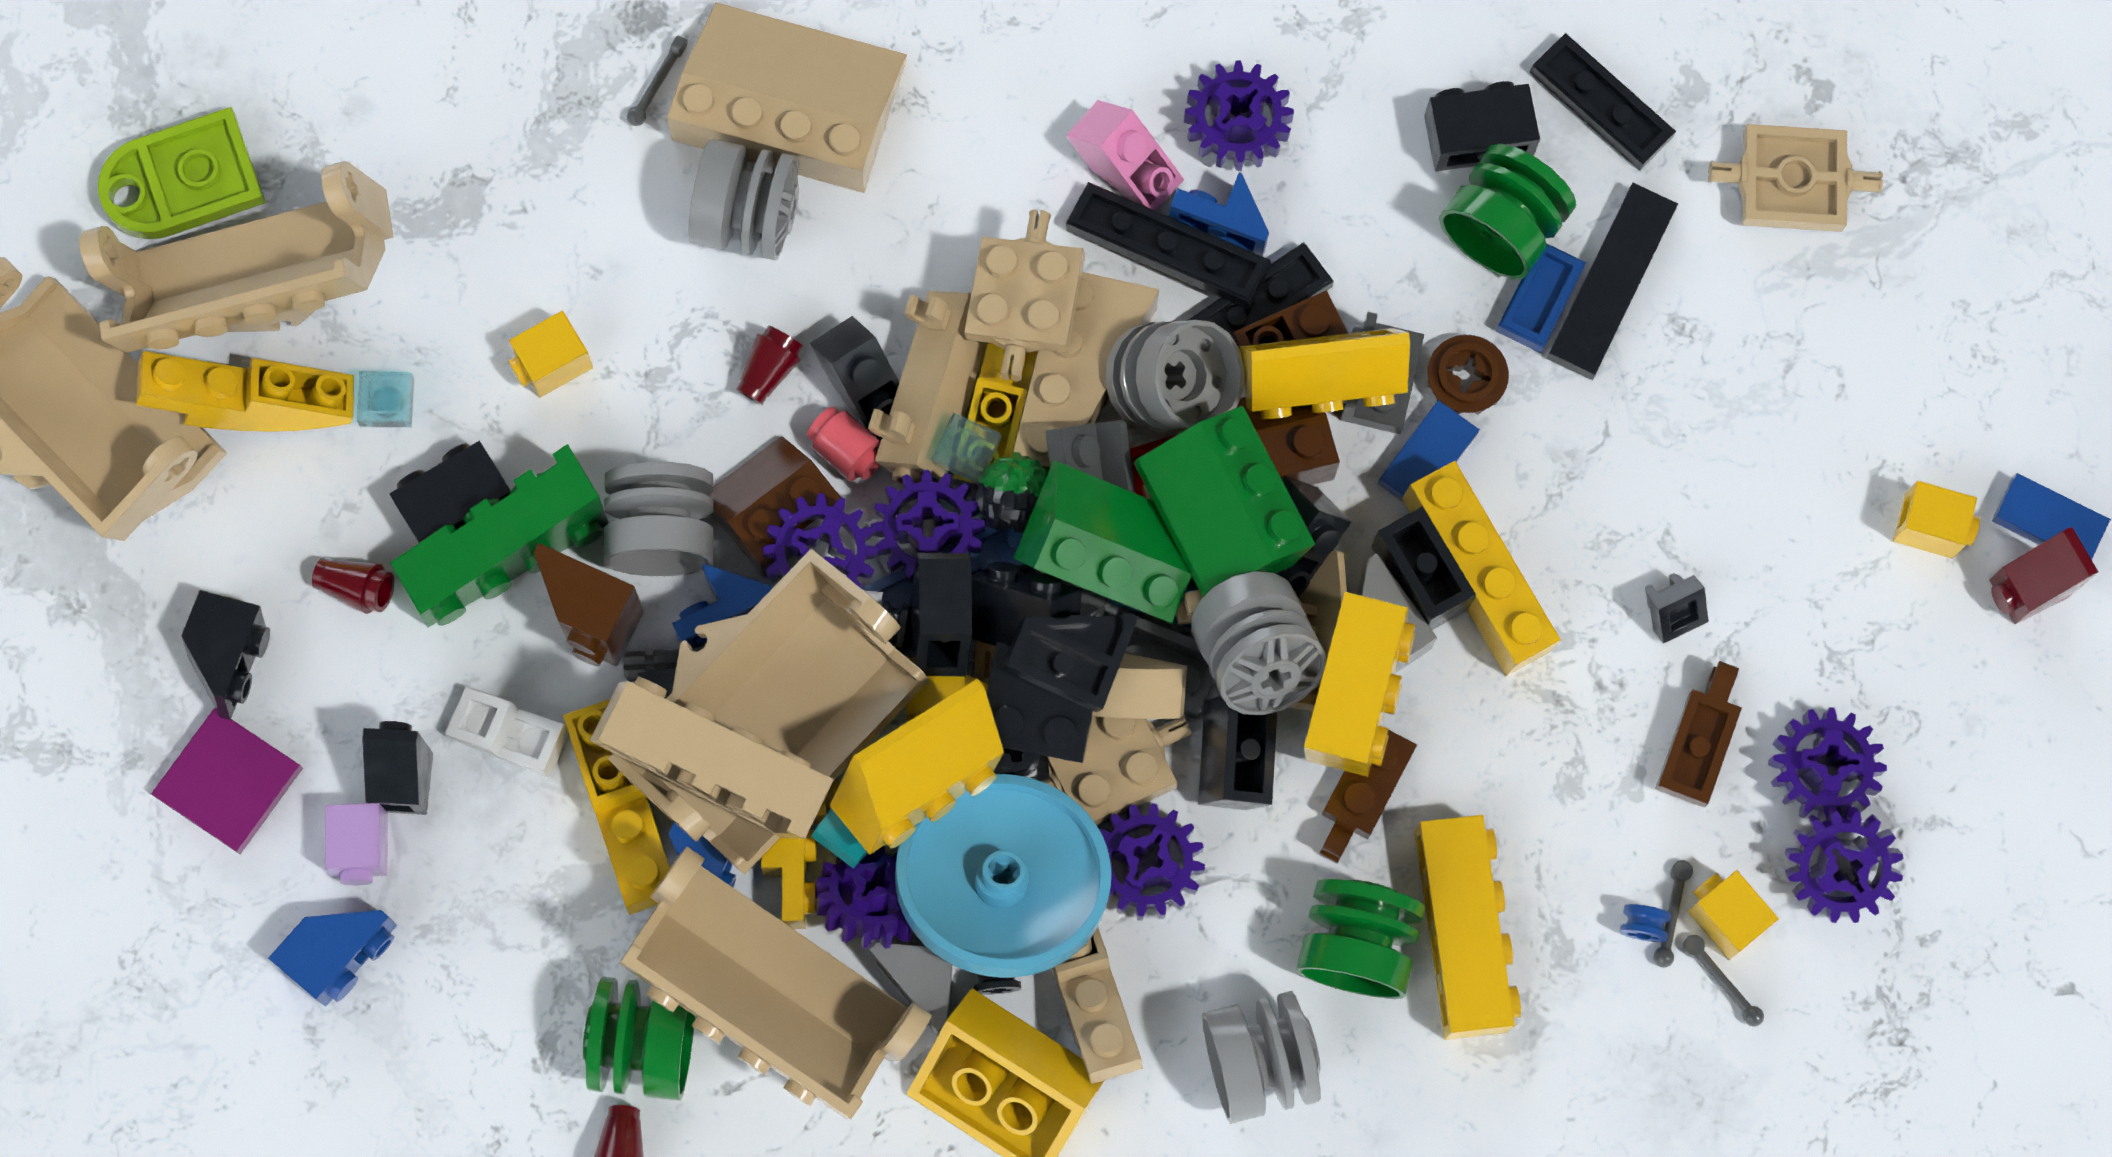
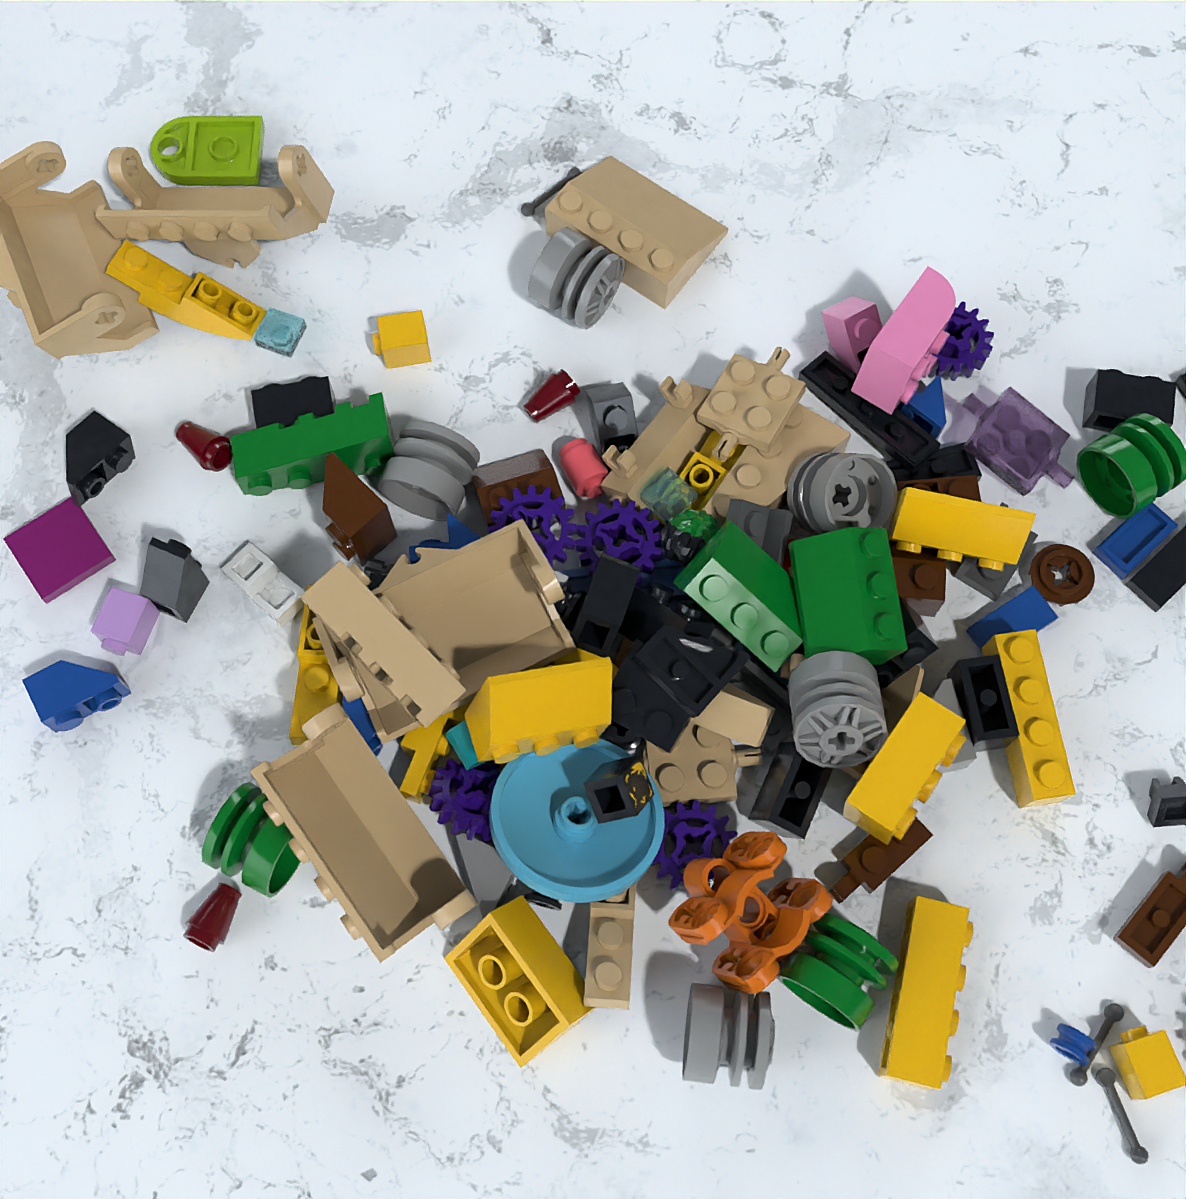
camera: 25 degrees right, 5 degrees down
none -> black brick [583,755,655,824]
none -> orange piece [668,831,833,994]
none -> bright pink brick [851,266,956,414]
none -> clear purple plate [961,386,1075,496]

